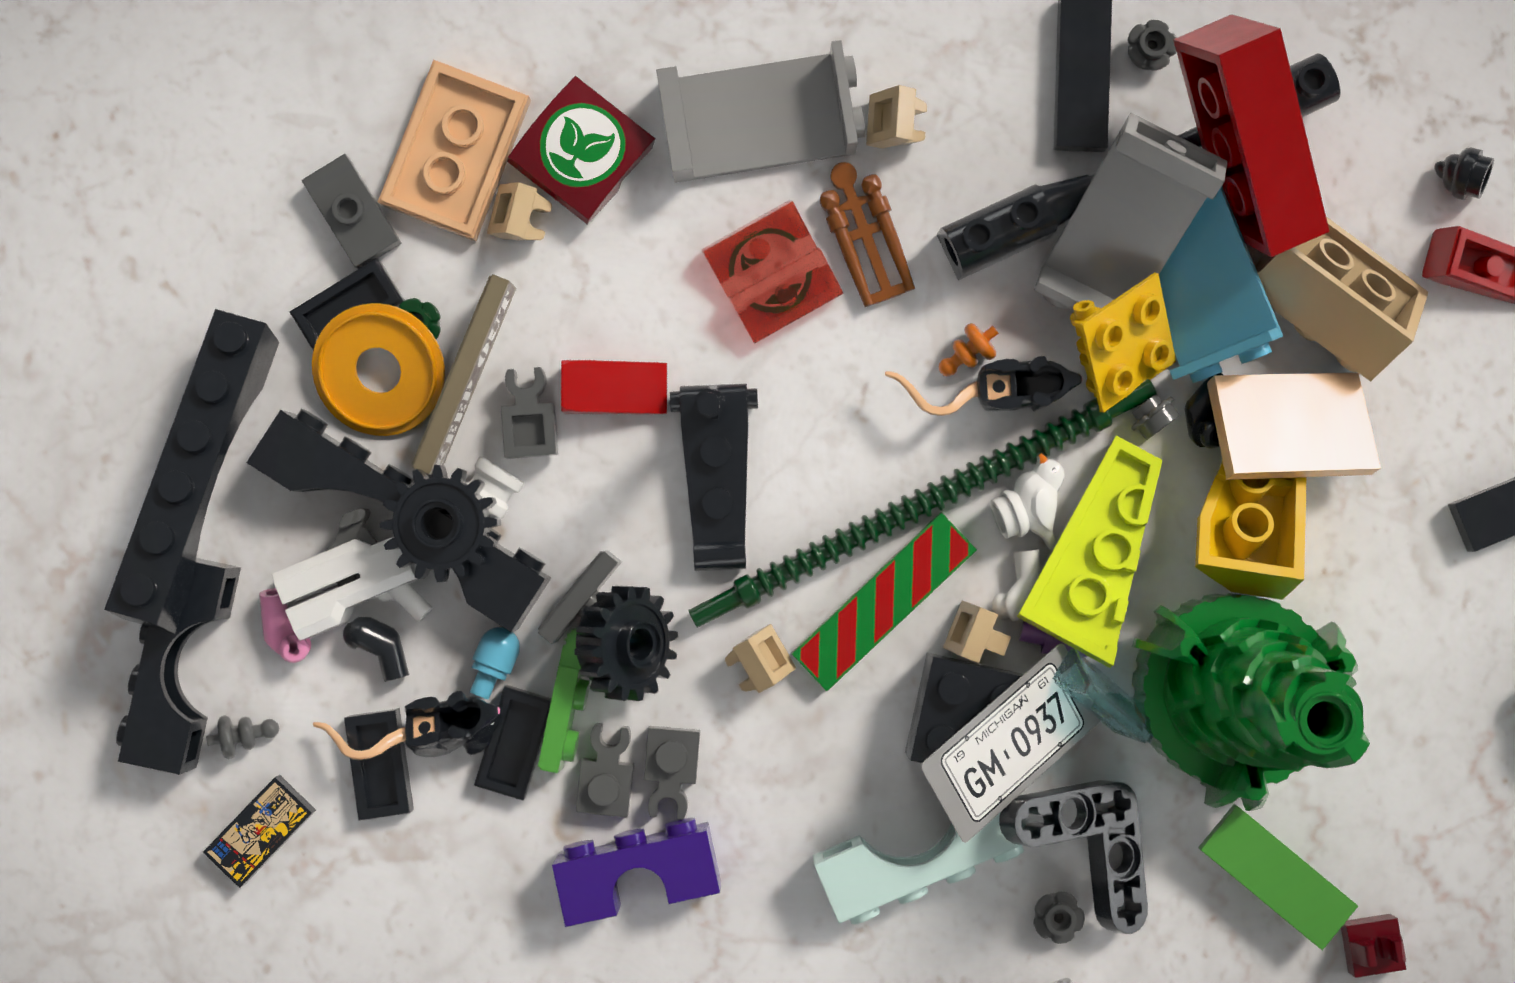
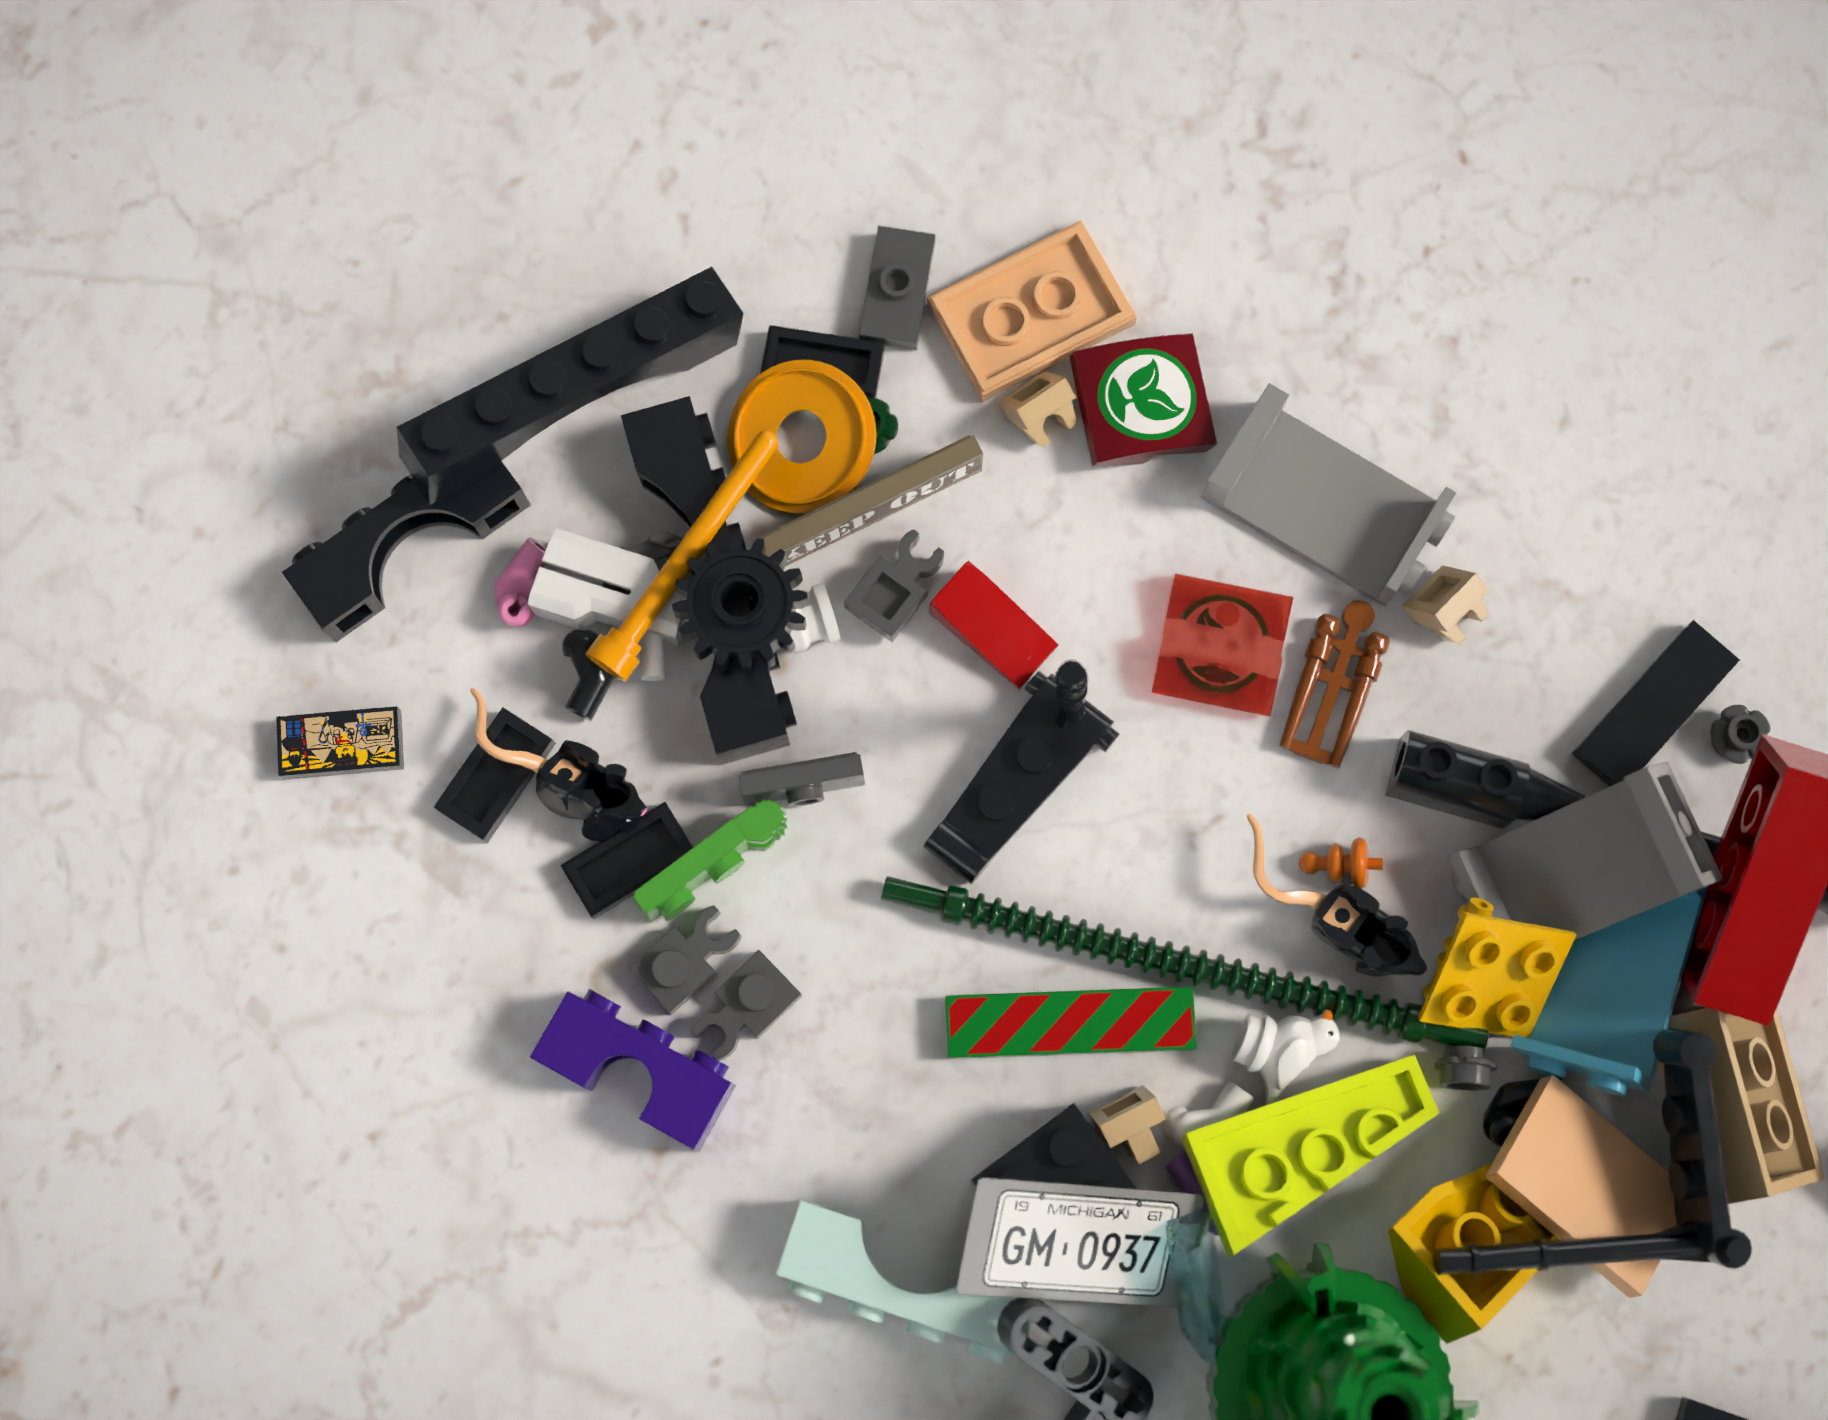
camera: 40 degrees right, 10 degrees down
dark grey hair [206,715,279,759] -> none
medium azure cylinder [470,627,520,700] -> none
black gear [574,585,678,701] -> none
tan tile [725,624,796,693] -> none
none -> light orange piece [585,431,778,682]
none -> black piece [1433,1028,1752,1276]

